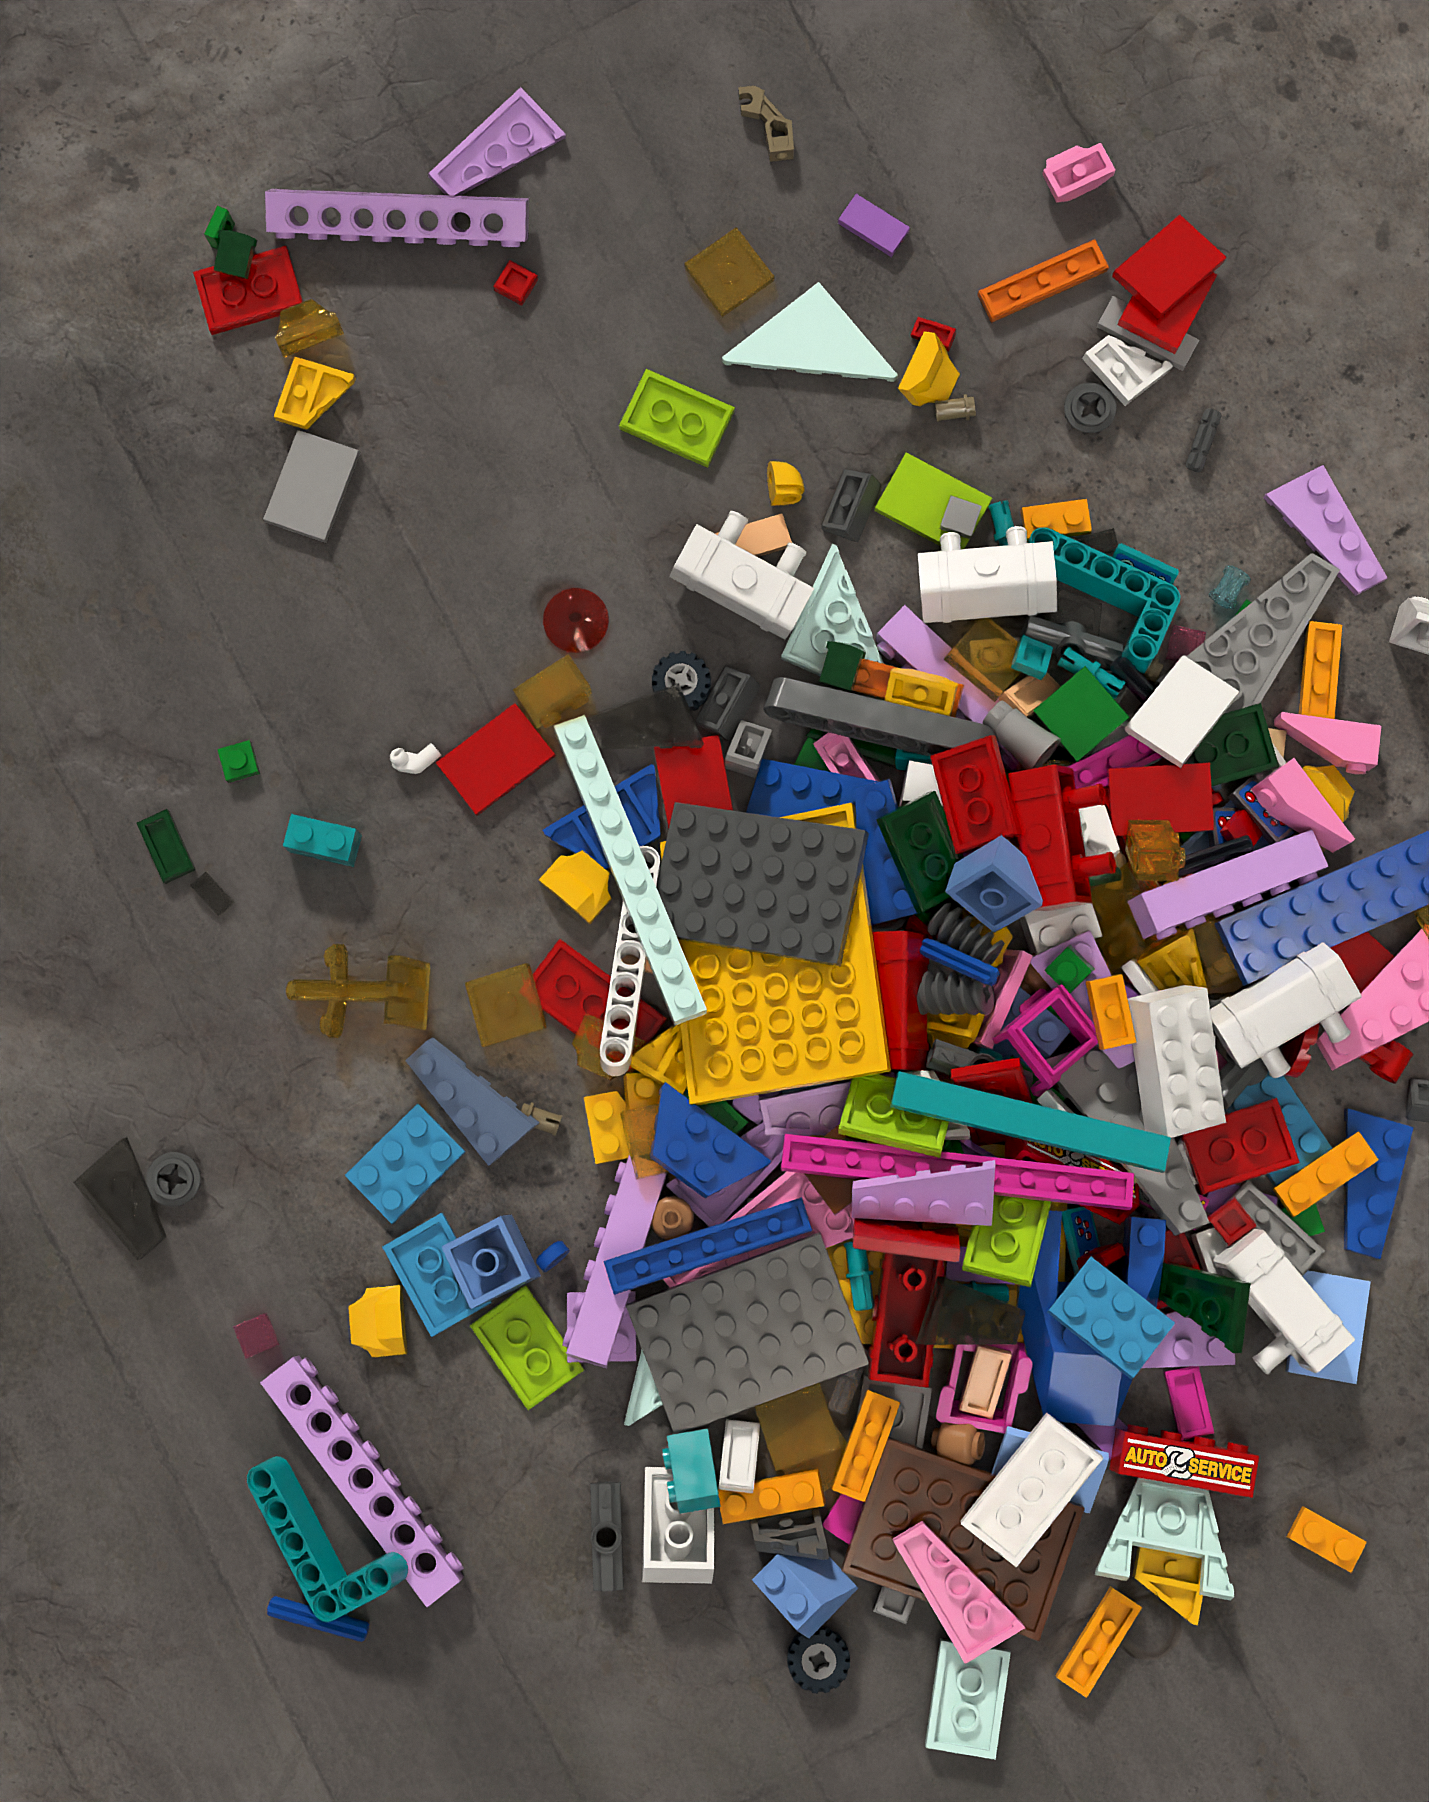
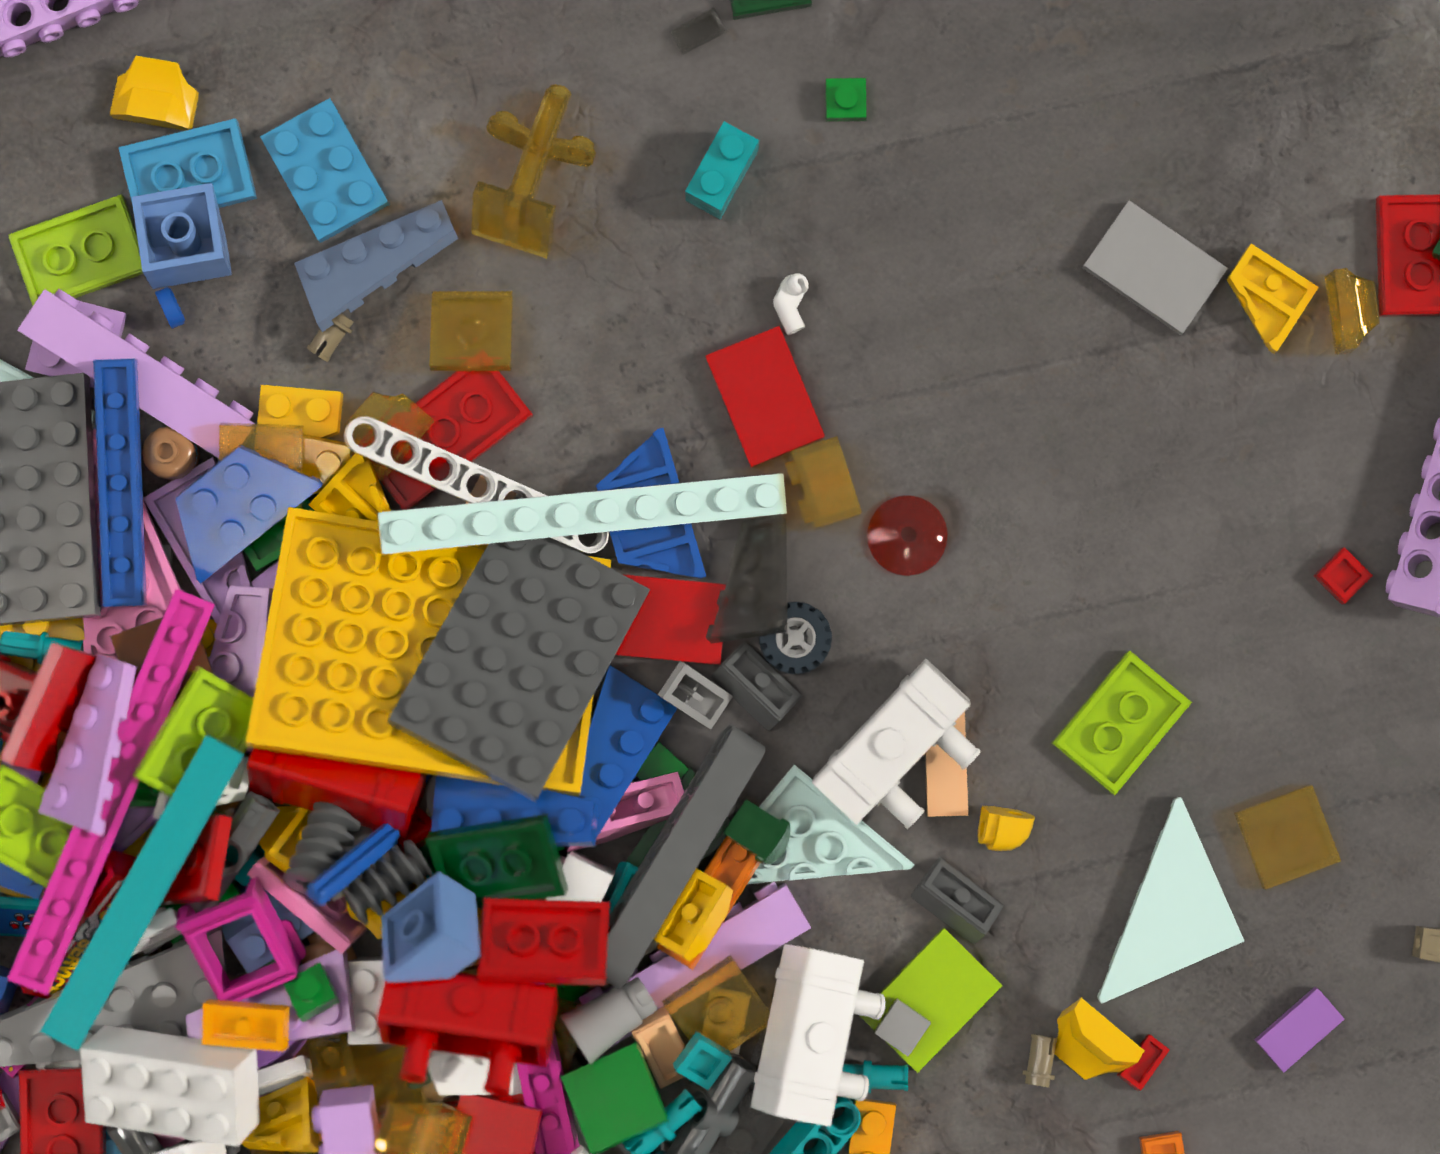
camera: 100 degrees right, 5 degrees up
yellow slope [539,850,612,924] -> none

